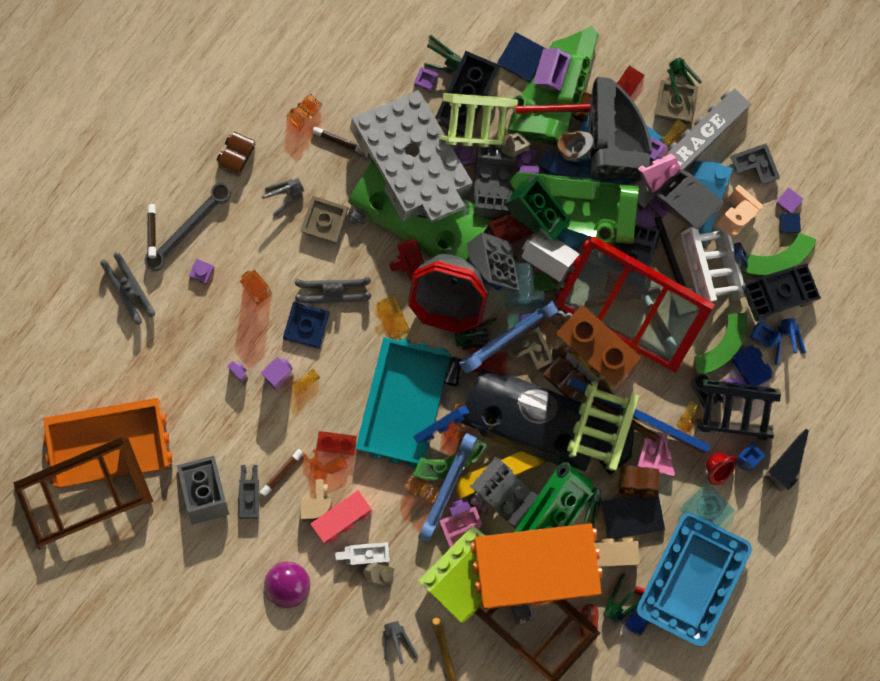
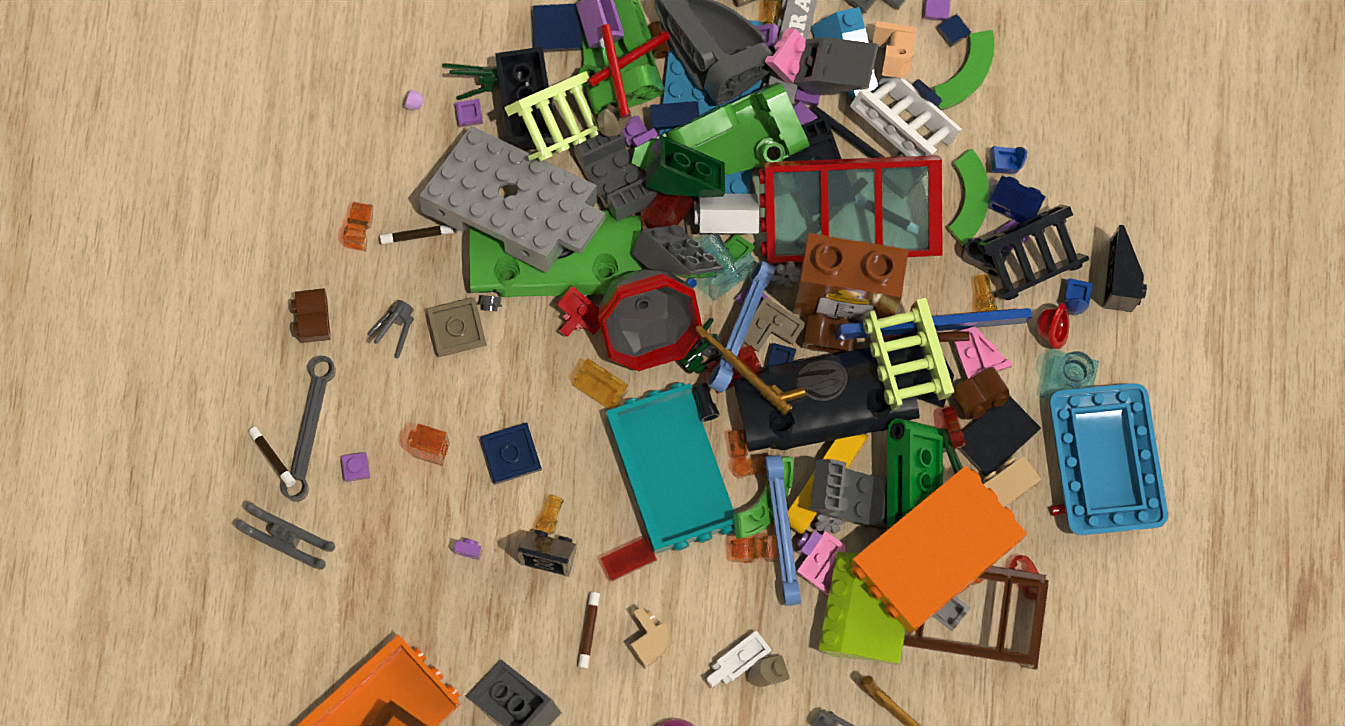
camera: 40 degrees left, 5 degrees down
dark grey hinge [239,465,259,519] -> none
medium lavender piece [261,357,294,392] -> none
dark grey piece [295,277,372,303] -> none
clear orange bar [304,449,348,480] -> none
coral brick [311,490,372,544] -> none
blue plate [413,406,469,444] -> none
medium lavender plate [453,146,476,167] -> none
light grey piece [558,131,594,162] -> none
dark green plant [604,573,641,623] -> none
clear blue brick [623,610,649,637] -> none
black plate [741,263,821,322] -> none
blue plant [775,318,806,365] -> none
none -> lavender hinge [405,90,424,110]
none -> black slope [518,530,577,577]
none -> red bar [601,24,630,118]
none -> pearl gold piece [696,326,806,415]
none -> dark blue tile [766,343,796,368]
none -> clear red beam [941,406,967,449]

